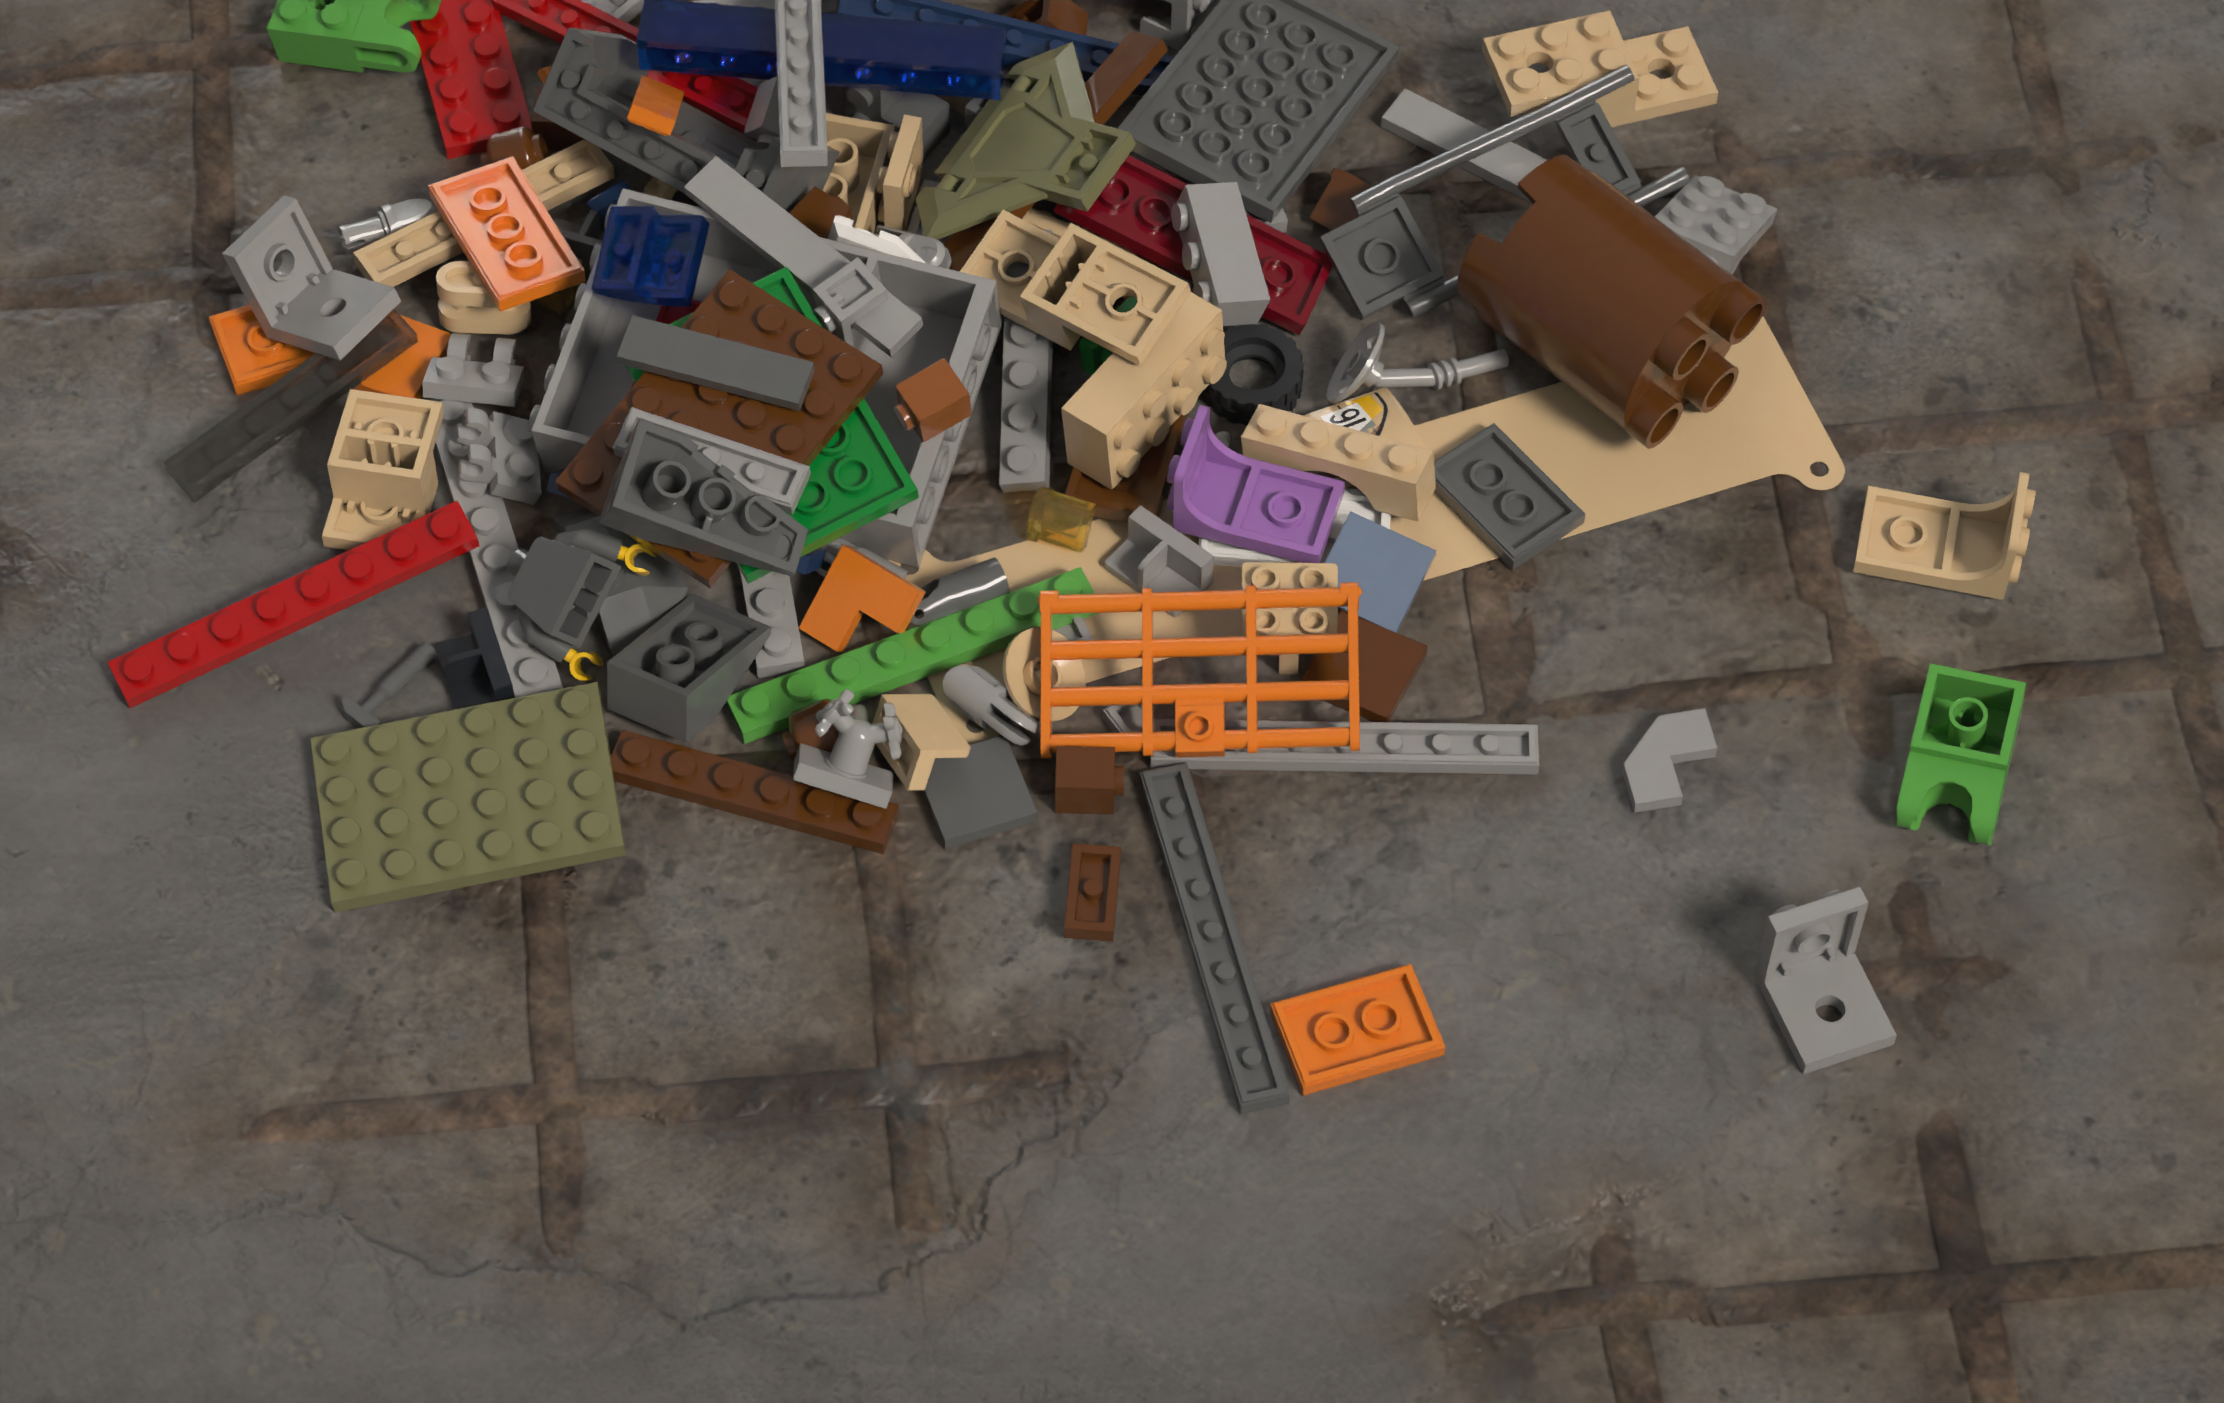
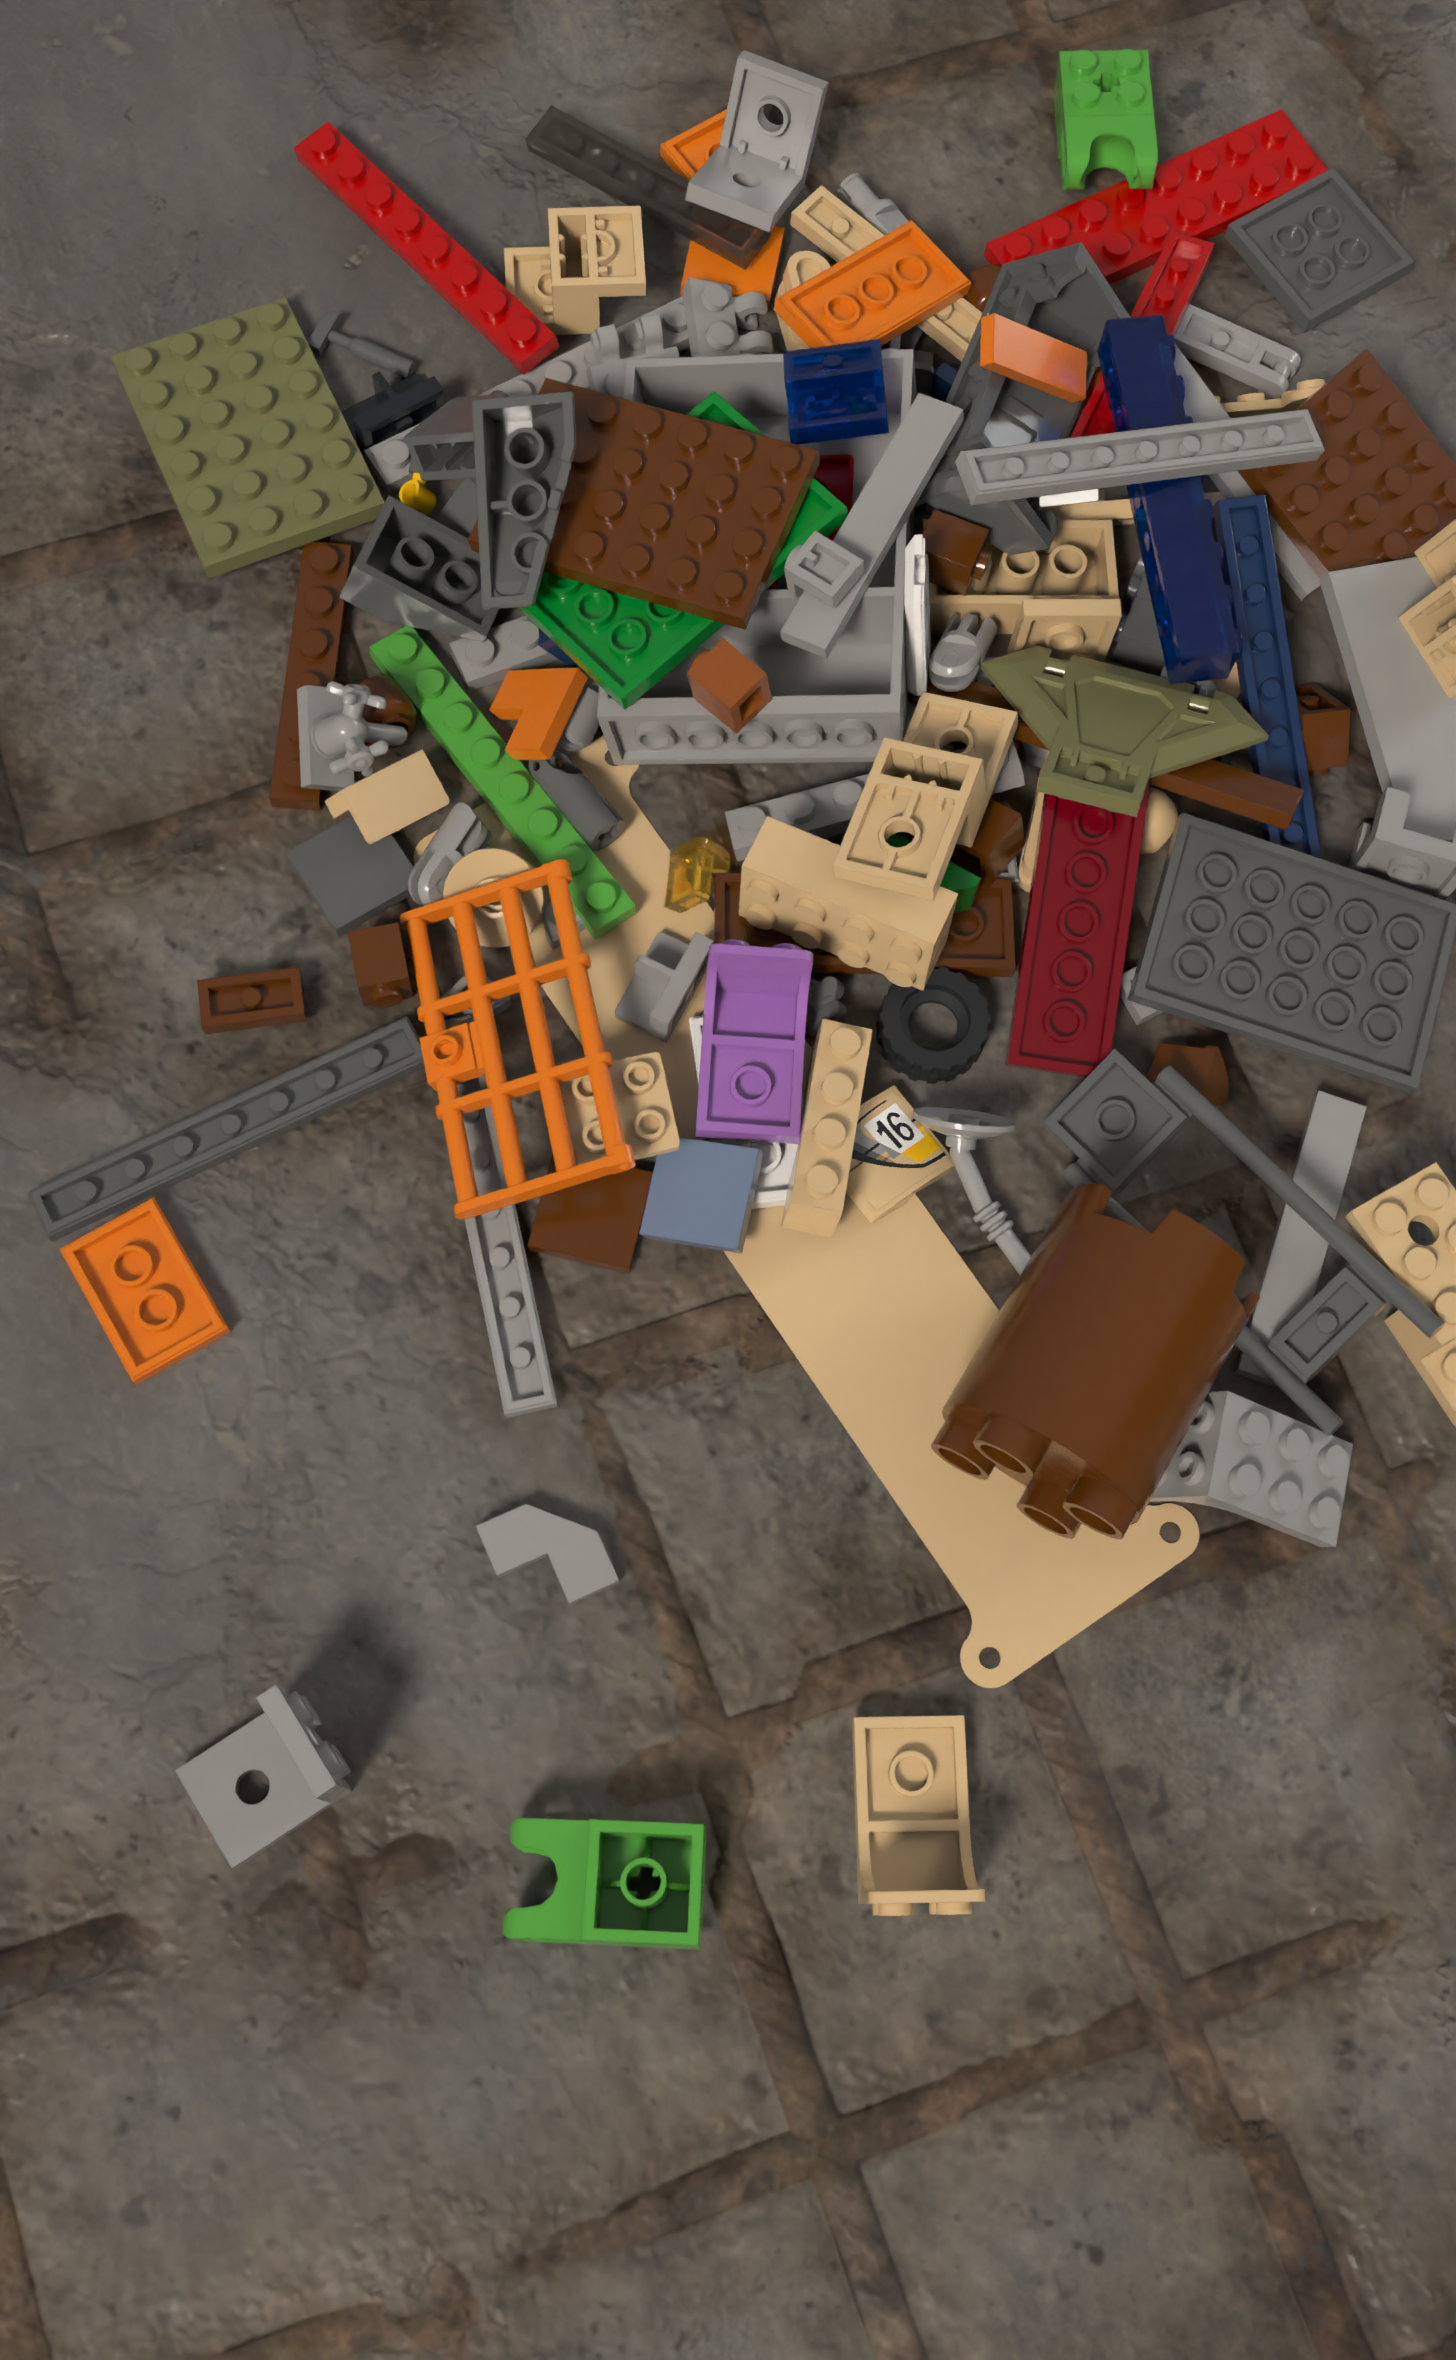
camera: 70 degrees right, 15 degrees up
light grey tile [613,407,811,515] -> none
dark grey tile [616,315,815,411] -> none
light grey brick [1171,182,1270,326] -> none
dark grey tile [1434,423,1585,571] -> none

